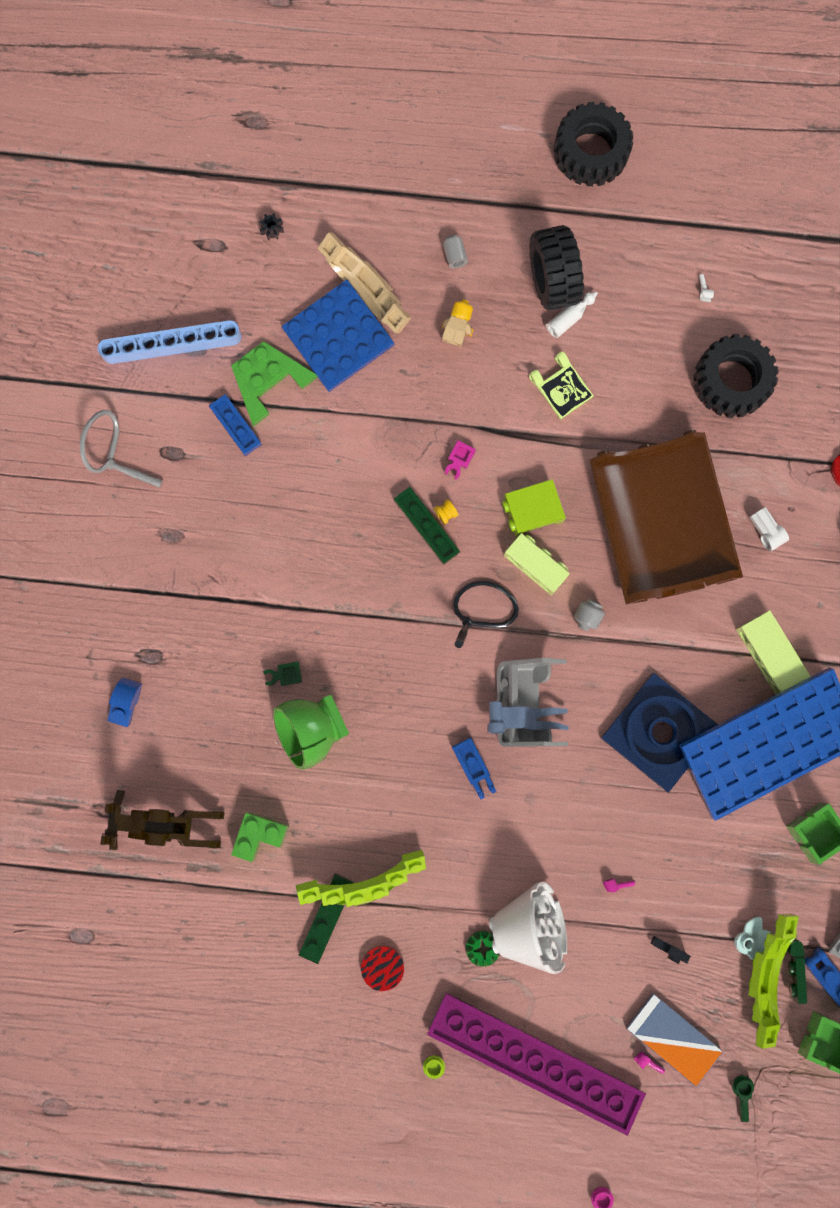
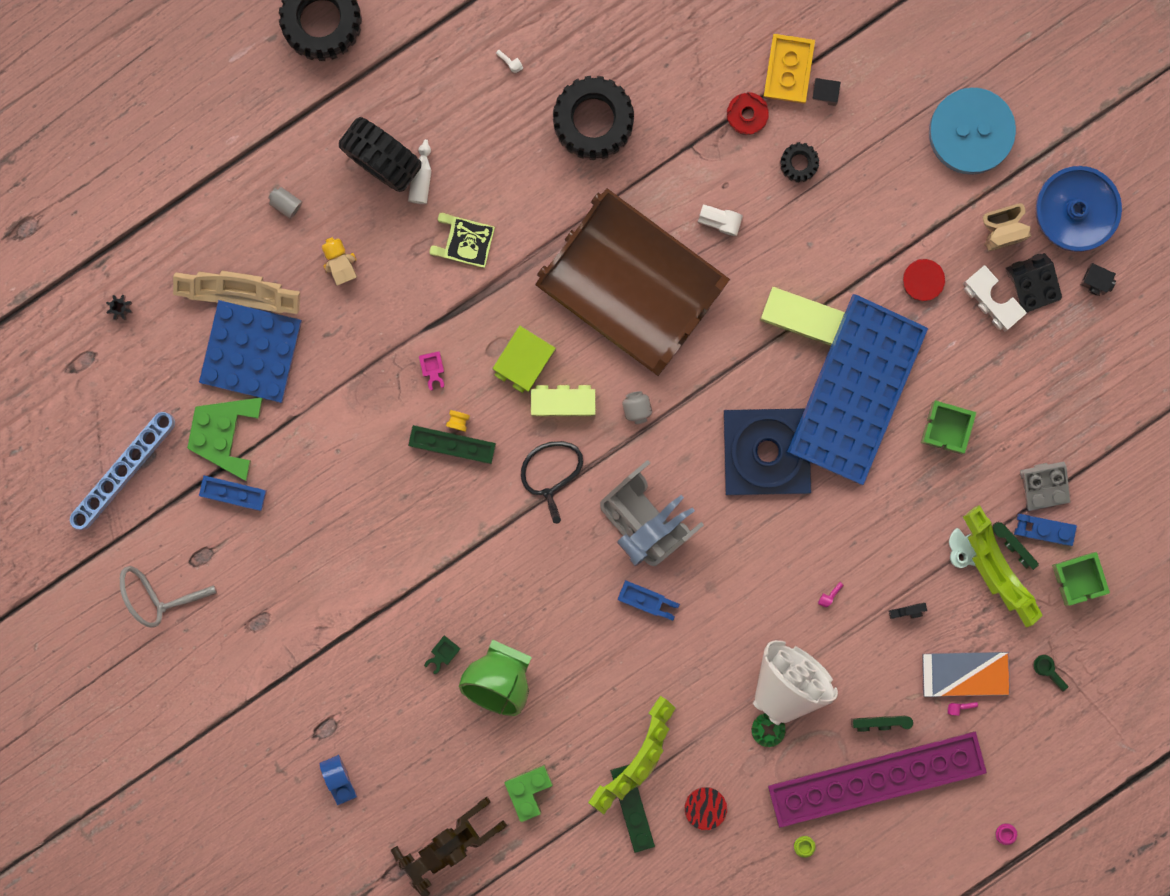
camera: 30 degrees left, 5 degrees up
none -> dark green plate [851,715,914,732]

